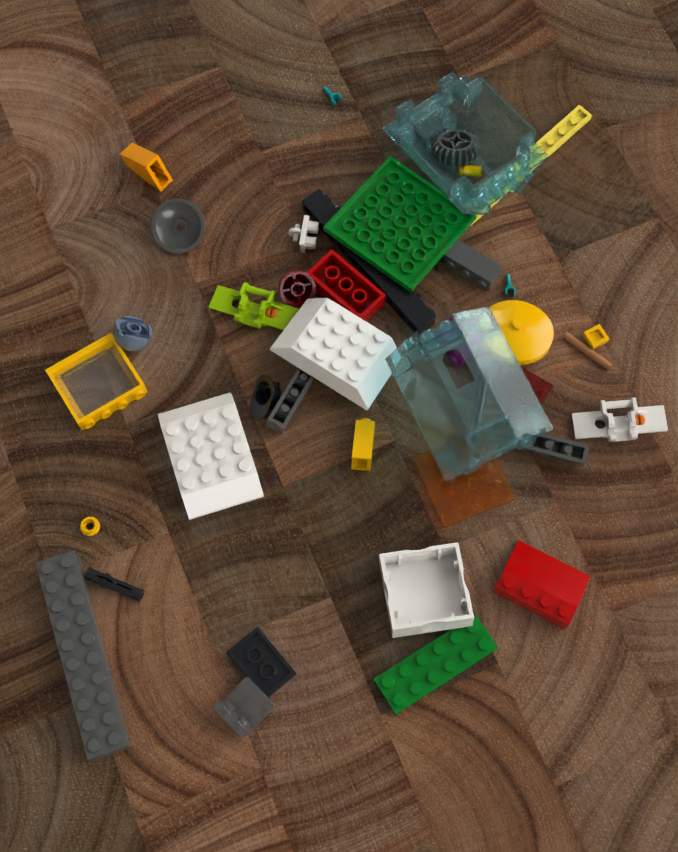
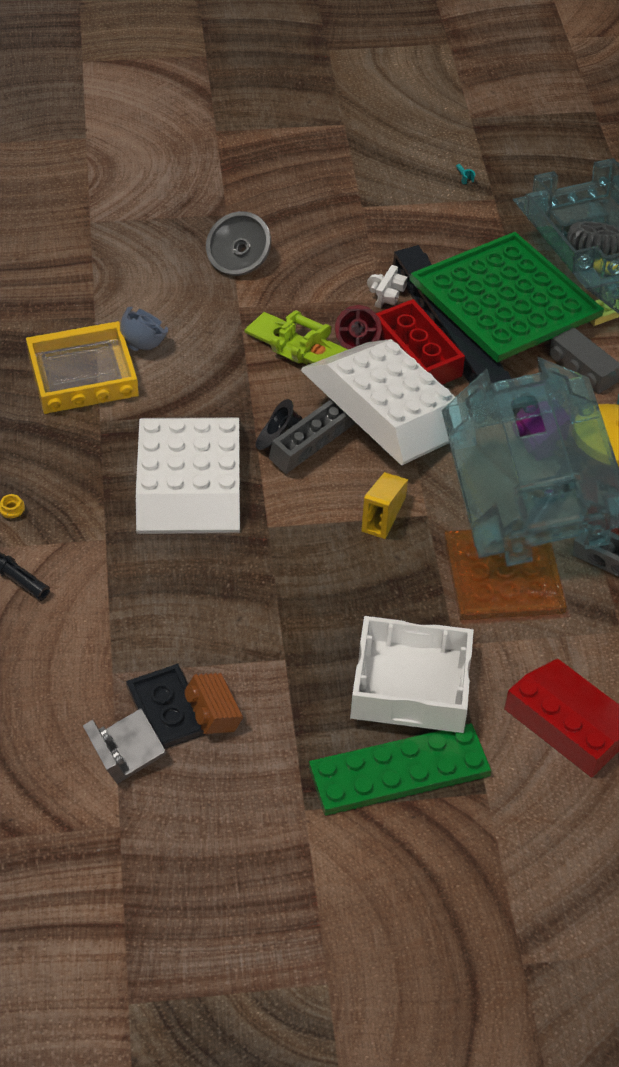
camera: 15 degrees right, 20 degrees down
light orange slope [120,143,173,192] -> none
none -> dark orange brick [185,672,244,734]

